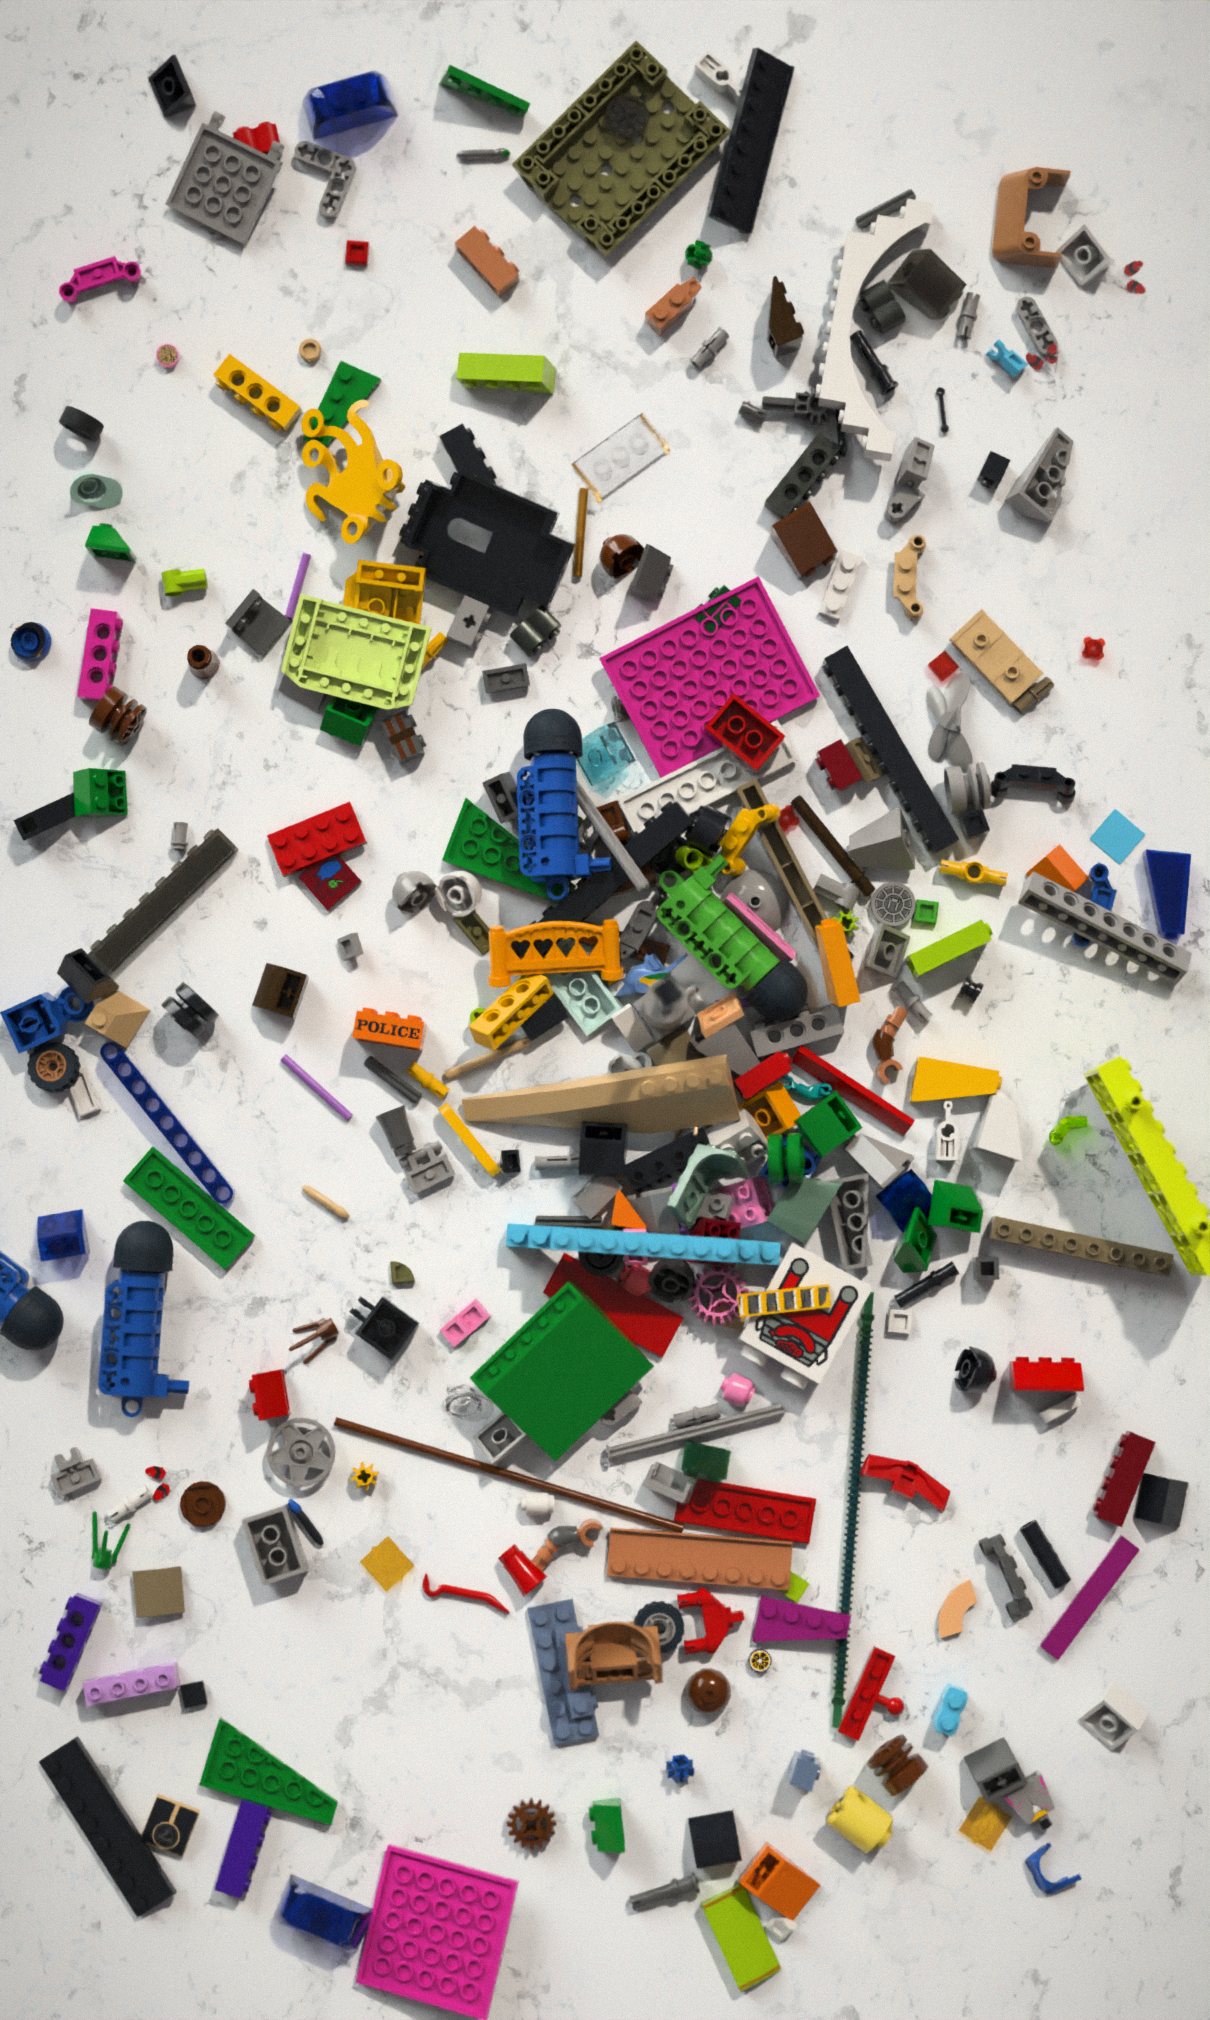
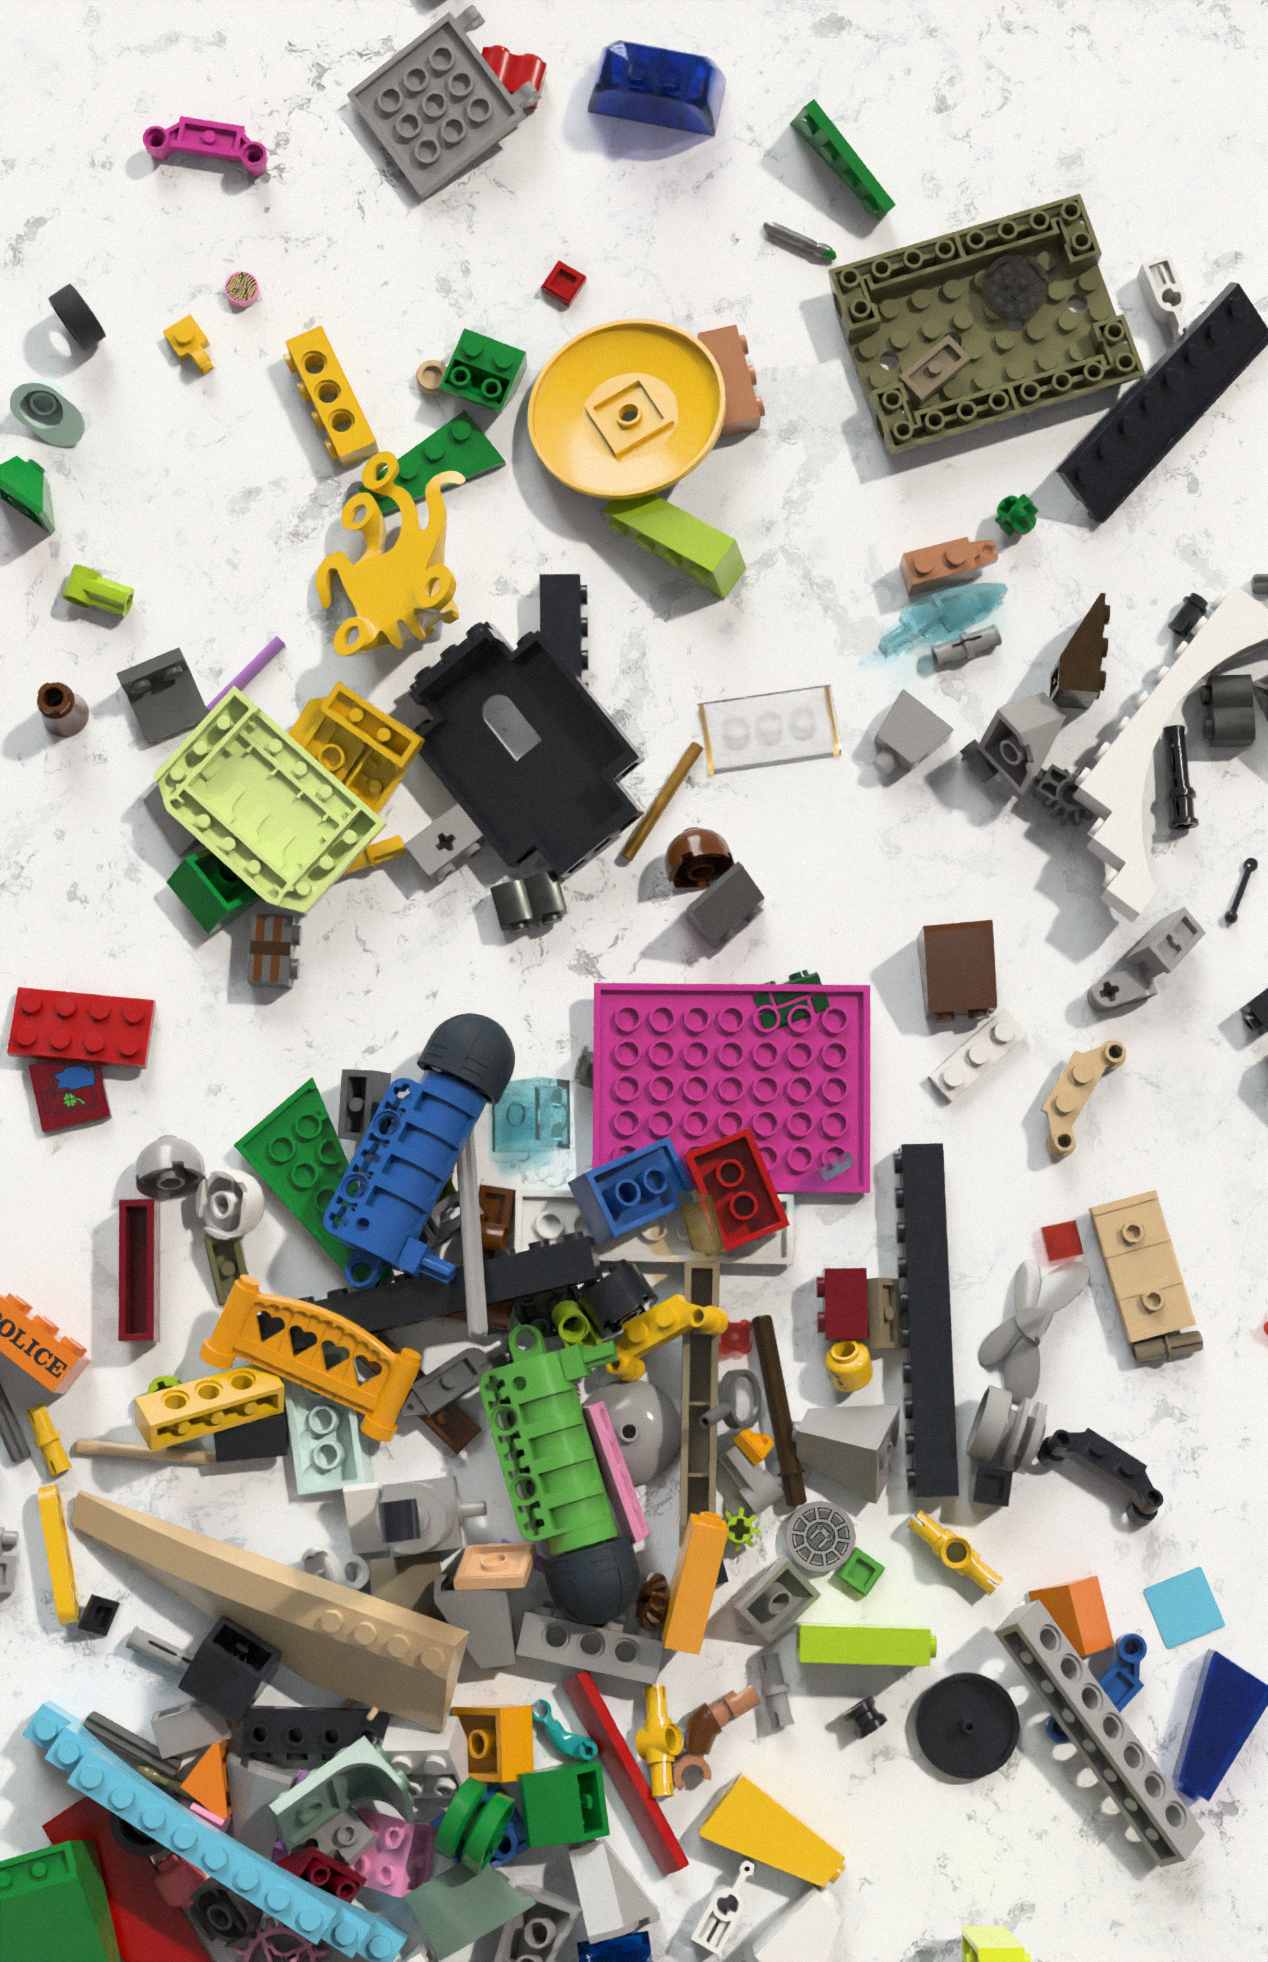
camera: 25 degrees right, 5 degrees down
light grey beam [294,141,356,220] -> none
light grey plate [337,932,364,961] -> none
dark grey plate [482,663,530,694] -> none
medium blue animal [608,953,688,996] -> none
red window [733,1050,793,1101] -> none
pearl dark grey brick [764,431,841,519] -> none
black piece [836,409,848,457] -> none
none -> dark red brick [118,1199,160,1343]
none -> yellow plate [163,314,214,375]
none -> green slope [439,328,527,413]
none -> yellow dish [528,318,727,500]
none -> blue slope [568,1136,698,1246]
none -> reddish brown gear [635,1571,670,1630]
none -> yellow pin [635,1685,683,1798]
none -> clear yellow piece [677,1190,726,1257]
none -> dark grey piece [699,1369,762,1430]
none -> light orange tile [732,1429,775,1465]
none -> clear light blue tile [814,1151,855,1182]
none -> yellow head [825,1339,873,1392]
none -> light grey torso [872,689,954,776]
none -> clear light blue slope [878,583,1008,658]
none -> dark tan plate [898,335,971,405]
none -> black piece [915,1672,1020,1779]
none -> light grey slope [977,692,1066,796]
none -> black pin [1168,593,1208,638]

